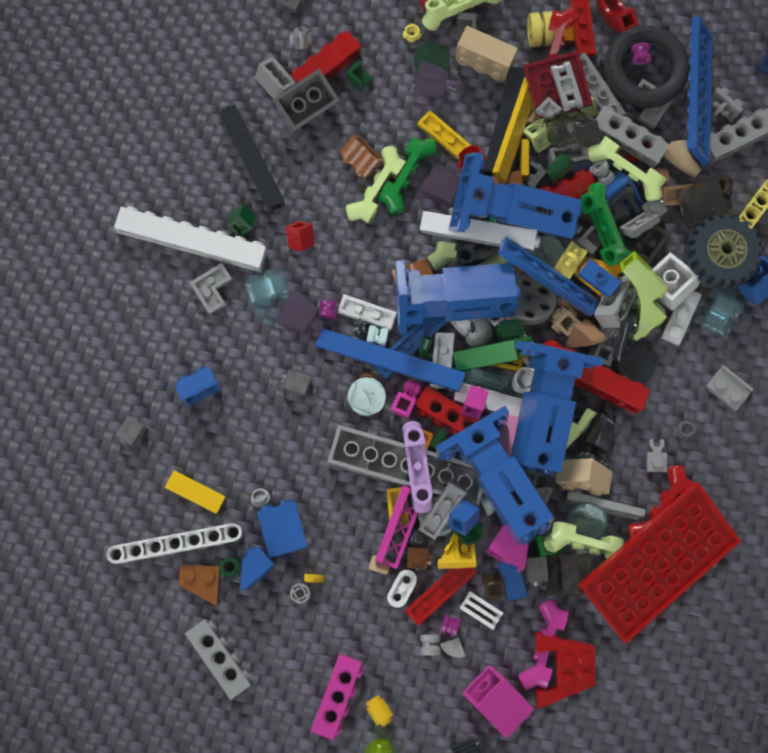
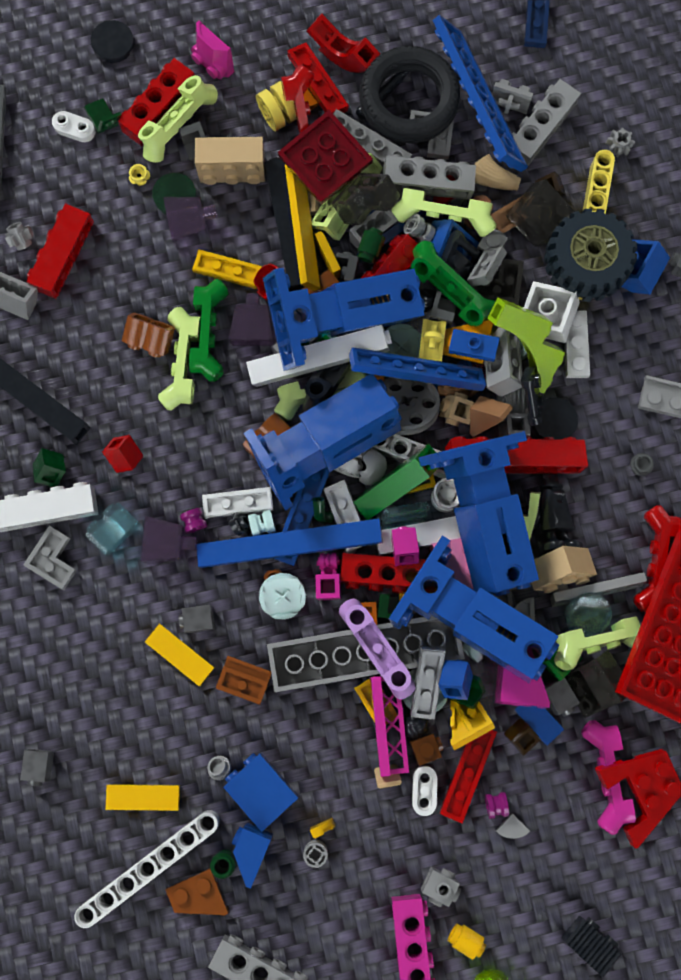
camera: 25 degrees left, 0 degrees up
blue slope [174,366,221,406] -> none
dark grey slope [272,69,340,134] -> none
dark green panel [346,60,373,93] -> none
light grey wheel [420,634,440,655] -> none
white tile [460,592,503,630] -> none
dark pink slope [462,664,534,738] -> none
dark green brick [495,319,525,340] -> none
light grey tile [535,97,562,117] -> none
light grey plate [550,61,583,112] -> none
magenta wheel [631,43,652,65] -> none
light grey plate [646,439,667,473] -> none
clear light blue brick [700,292,741,338] -> none
none -> yellow tile [145,623,215,686]
none -> dark orange plate [216,656,272,705]
none -> light grey brick [421,866,461,907]

